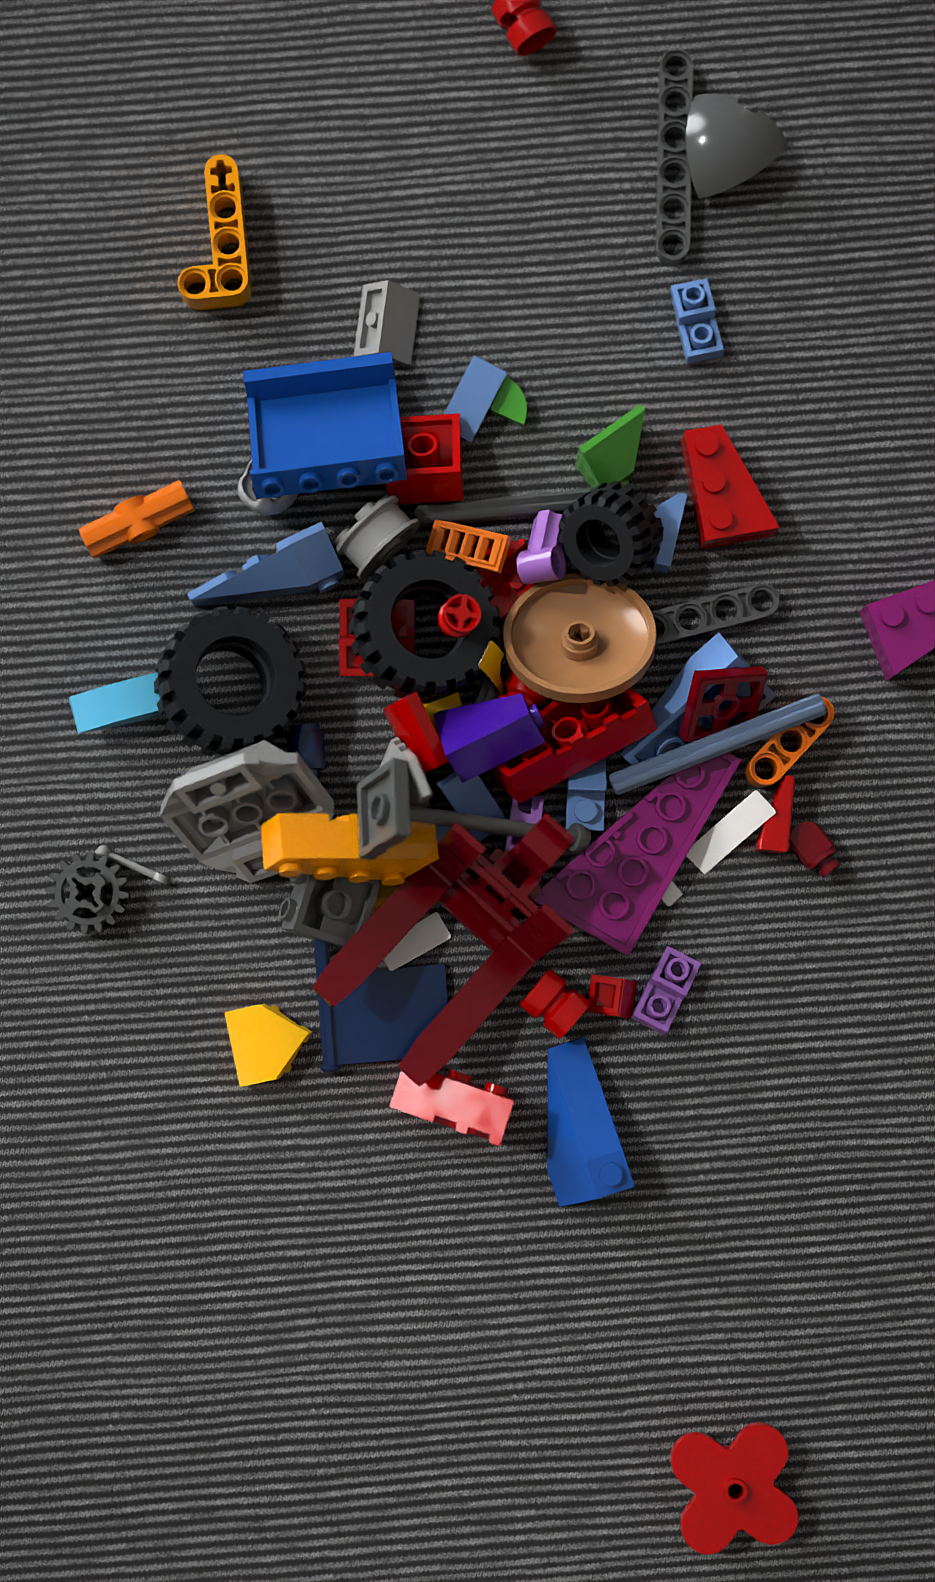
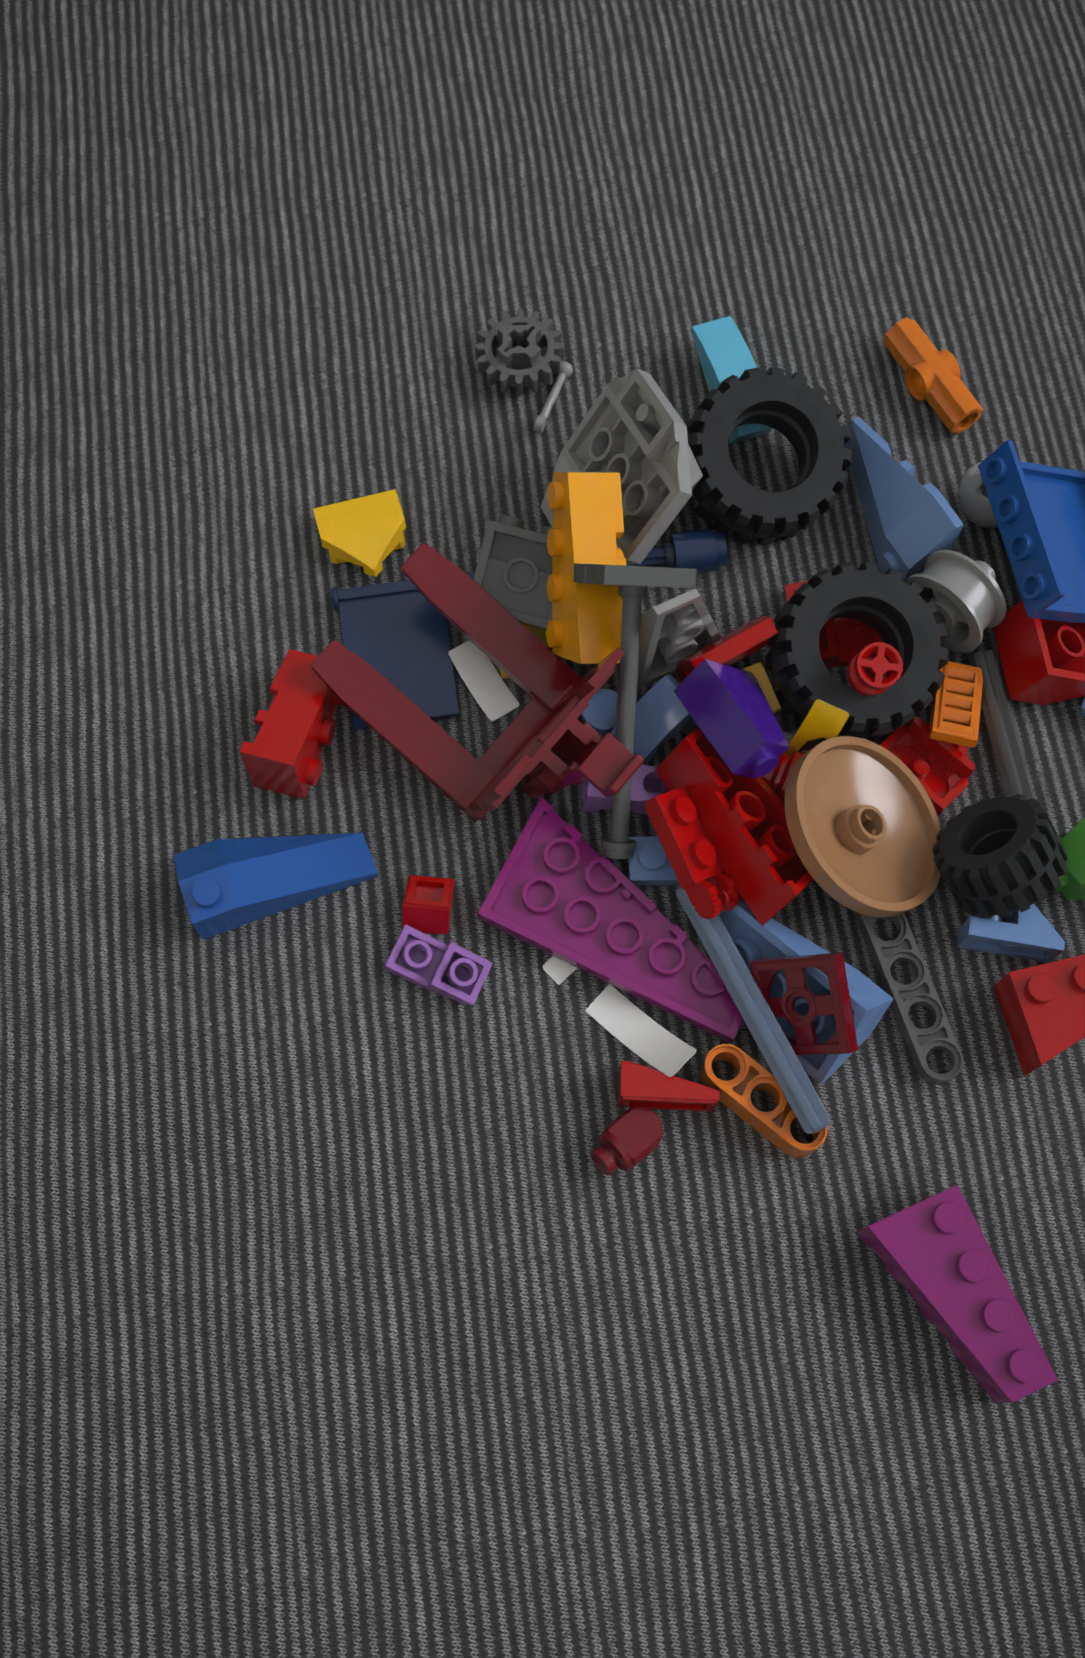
camera: 85 degrees right, 15 degrees down
medium lavender piece [517,510,566,584] -> none
red wheel [519,968,591,1040] -> none
none -> red hinge [644,786,740,920]

